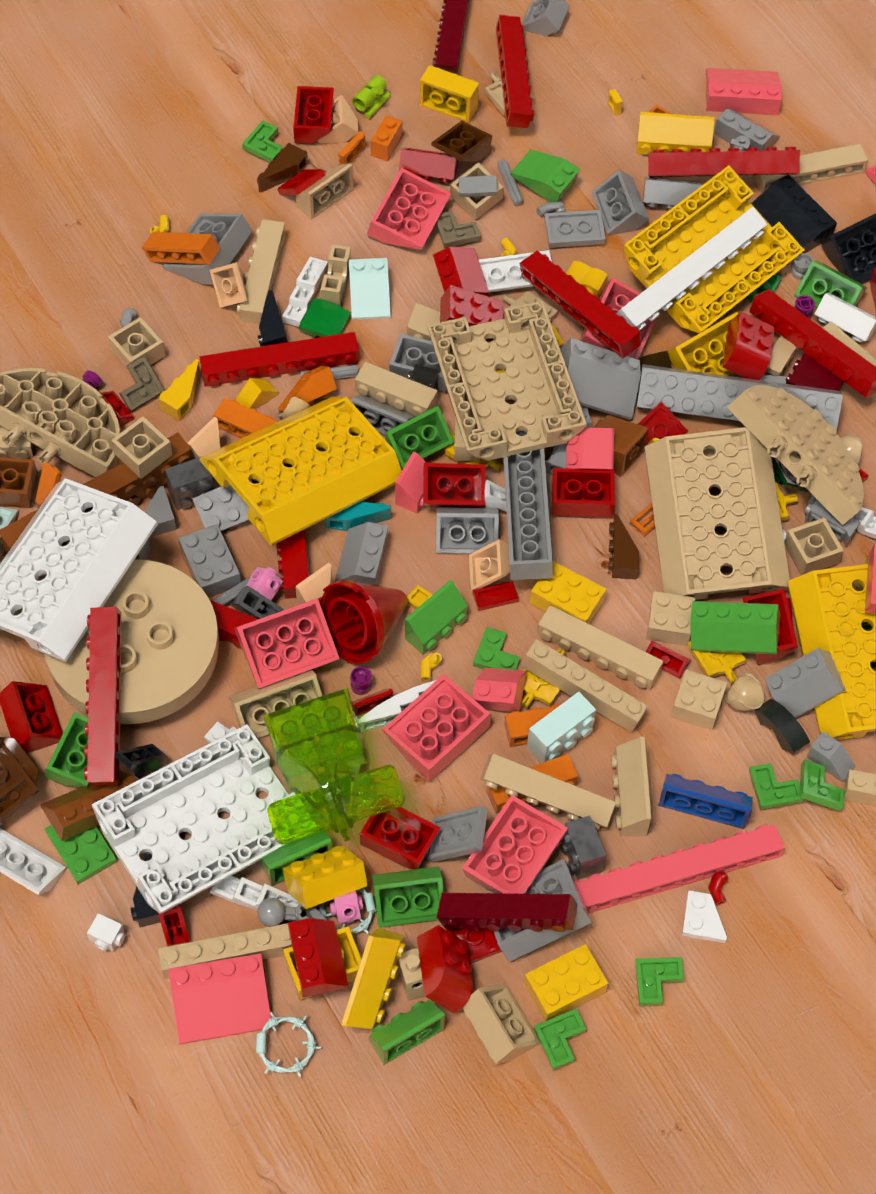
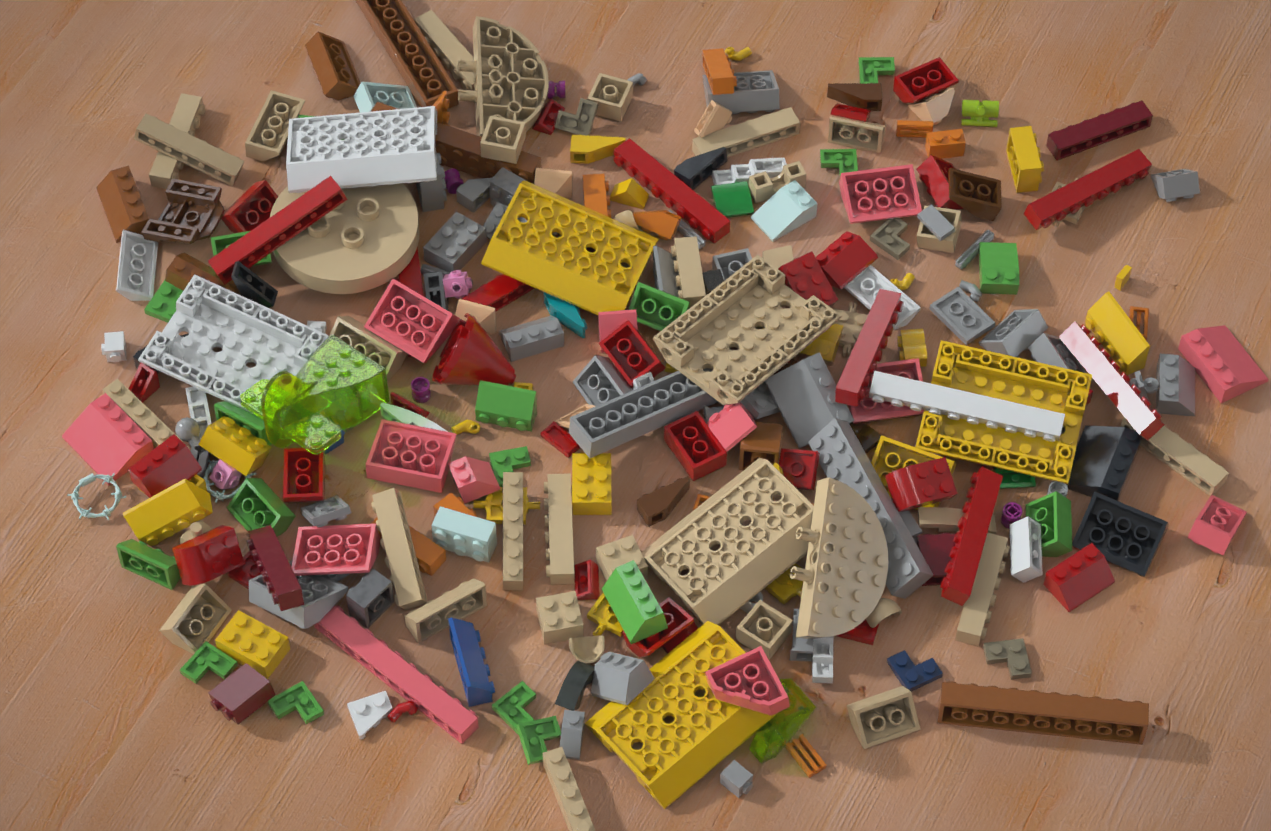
camera: 60 degrees right, 5 degrees down
none -> brick [208,663,276,725]
none -> bright green plate [820,149,858,176]

